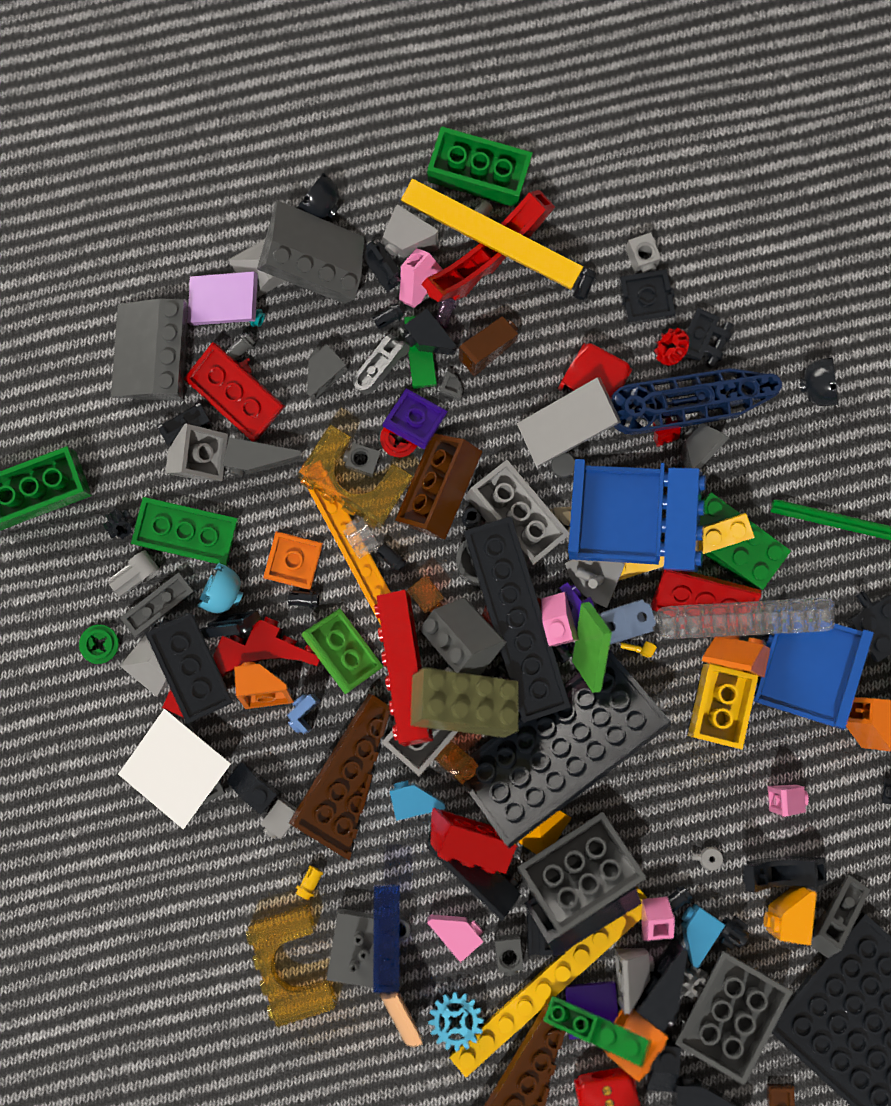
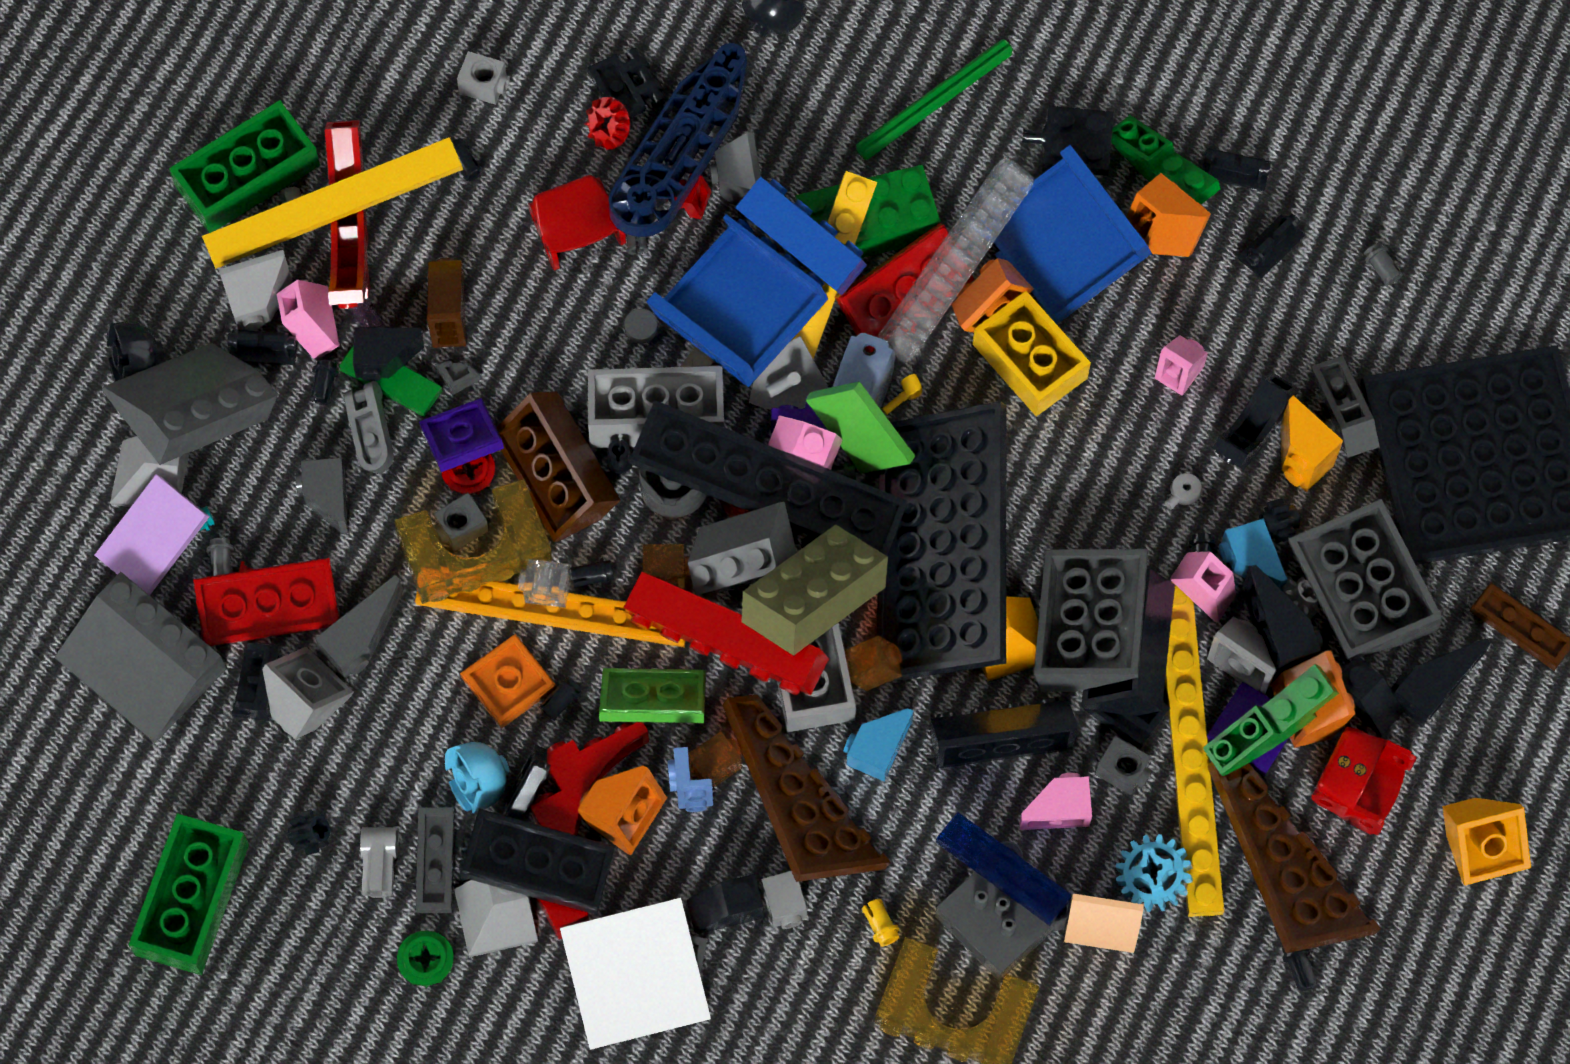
camera: 50 degrees left, 15 degrees down
green plate [131,497,239,566] -> none
red slope [430,807,517,874] -> none
light grey tile [517,377,621,467] -> none
black plate [619,269,676,325] -> none
none -> clear orange brick [688,731,743,789]

